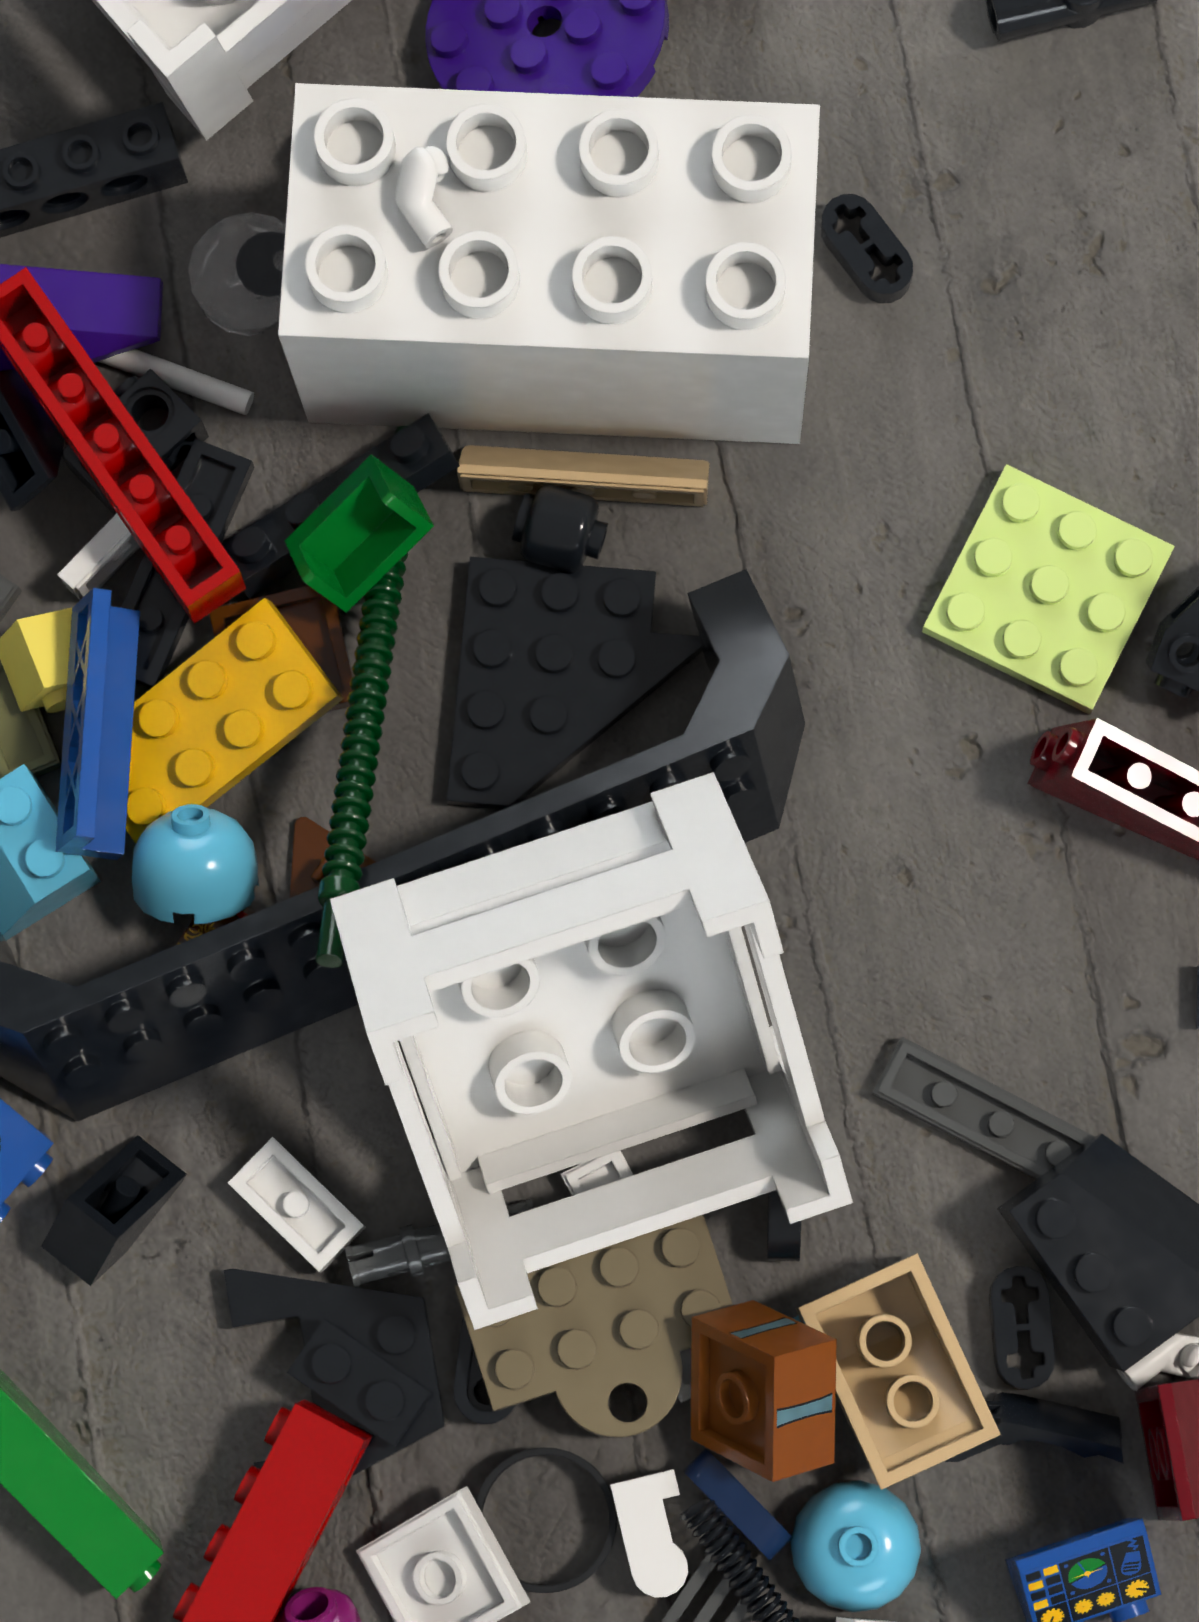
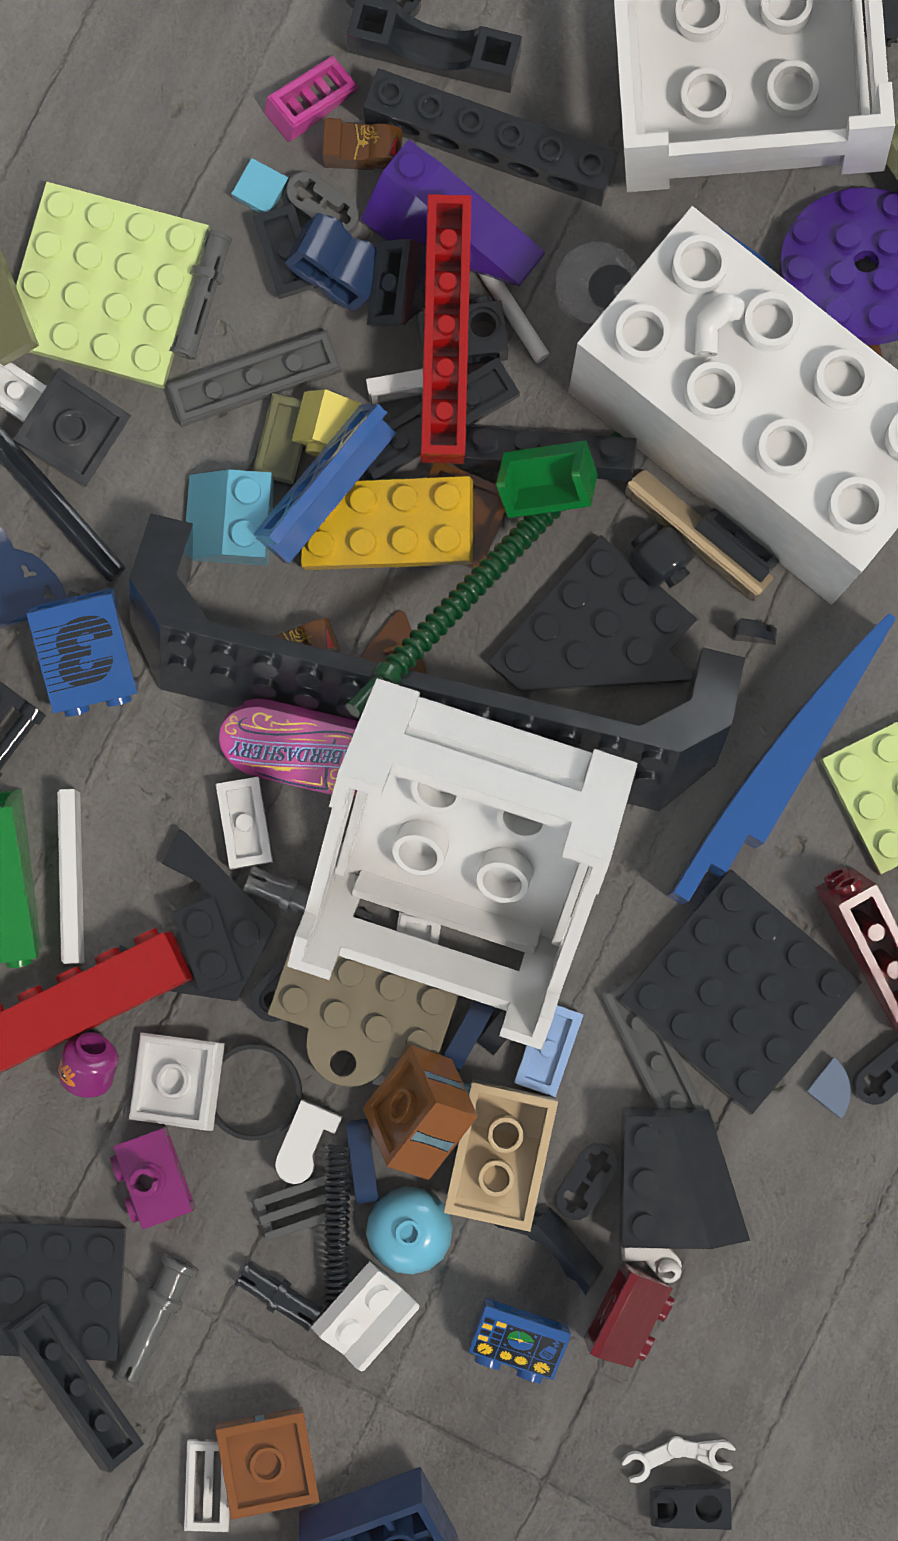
camera: 30 degrees right, 5 degrees up
black slope [41,1135,187,1286] -> none
medium azure cylinder [132,804,259,924] -> none
none -> white tile [57,789,84,964]
none -> dark pink tile [219,698,359,798]
none -> dark blue beam [444,1000,495,1072]
none -> light blue plate [514,1006,583,1097]
none -> black plate [618,869,863,1115]
none -> blue slope [667,613,896,905]
none -> black tile [695,508,779,582]
none -> black tile [733,618,777,645]

